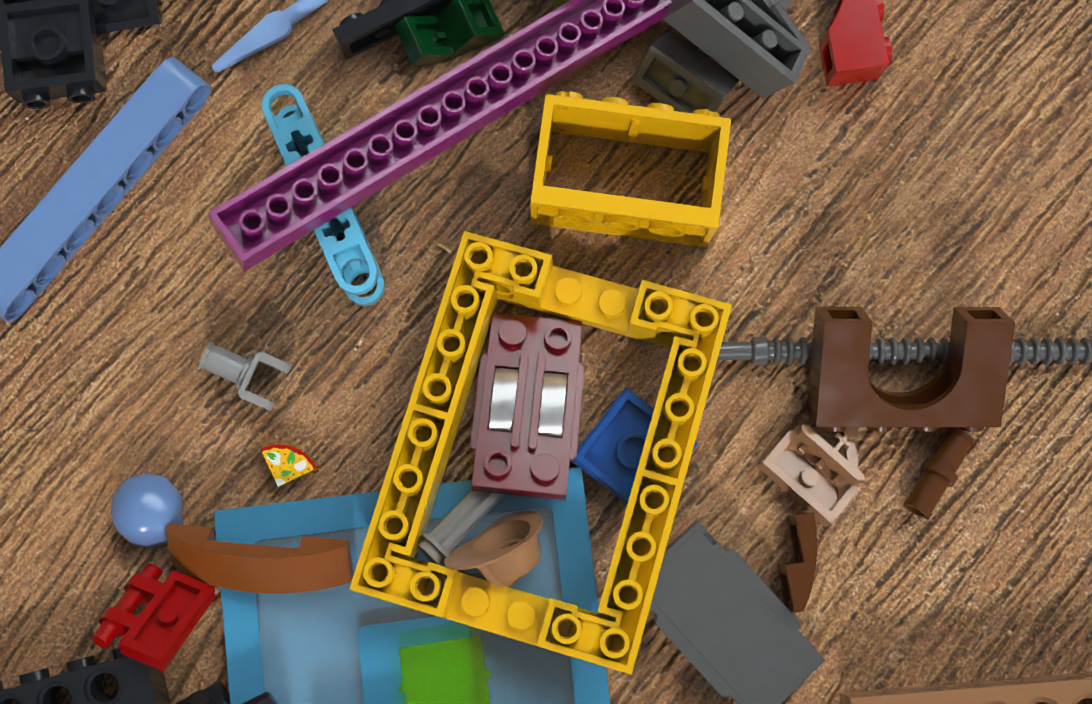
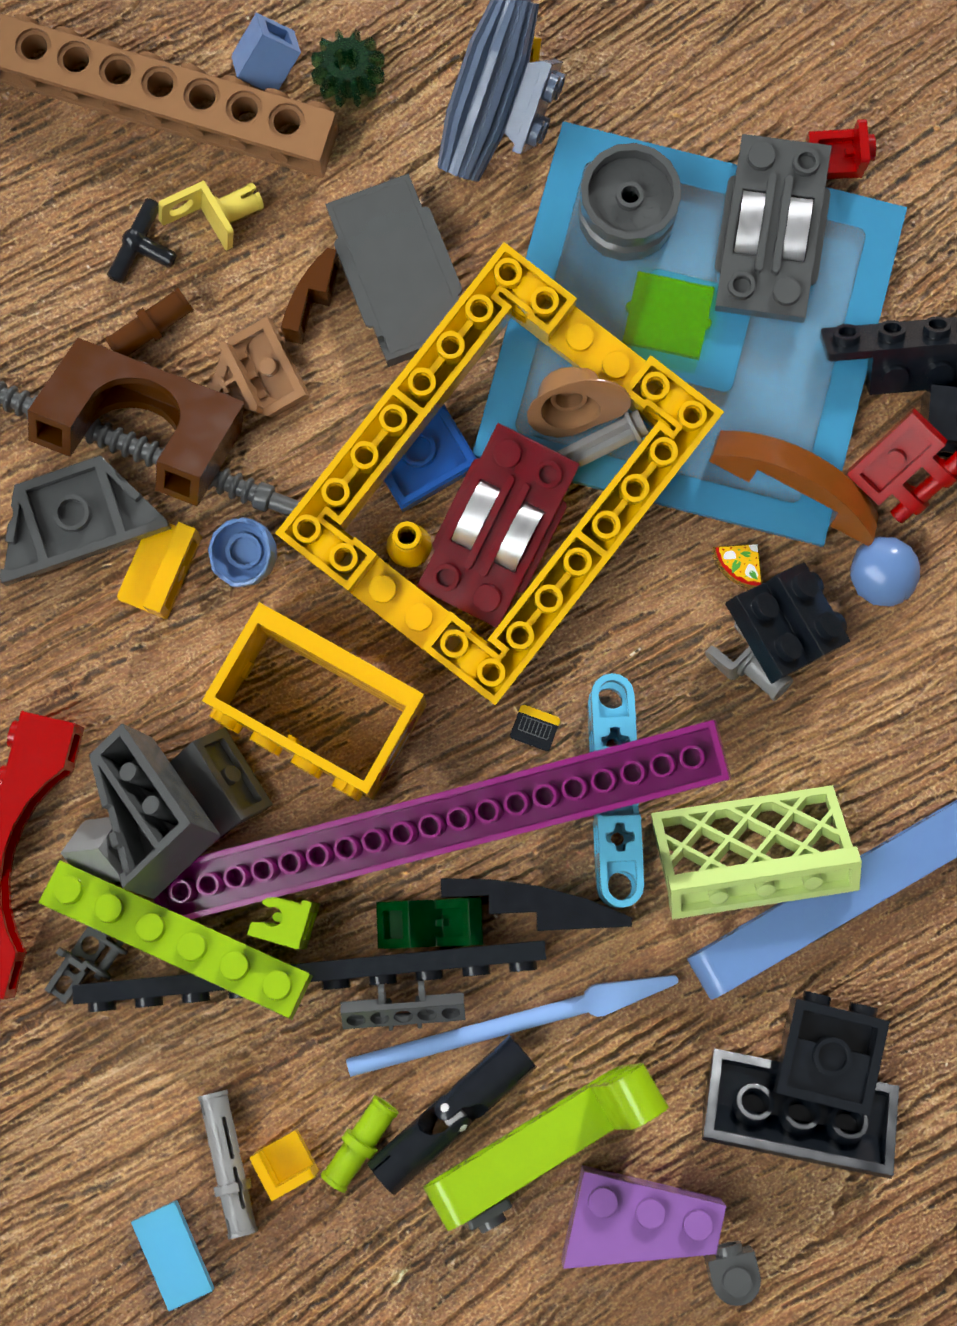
camera: 150 degrees left, 0 degrees up
none -> dark grey wing [0,455,171,586]
none -> black piece [107,198,177,283]
none -> yellow panel [117,522,202,620]
none -> light yellow bracket [158,180,264,251]
none -> medium blue hair [208,517,277,588]
none -> yellow cone [387,521,432,568]
none -> black slope [441,878,632,931]
none -> black sticker [510,705,560,751]
none -> yellowish green fence [651,785,862,919]
none -> black plate [725,562,851,684]

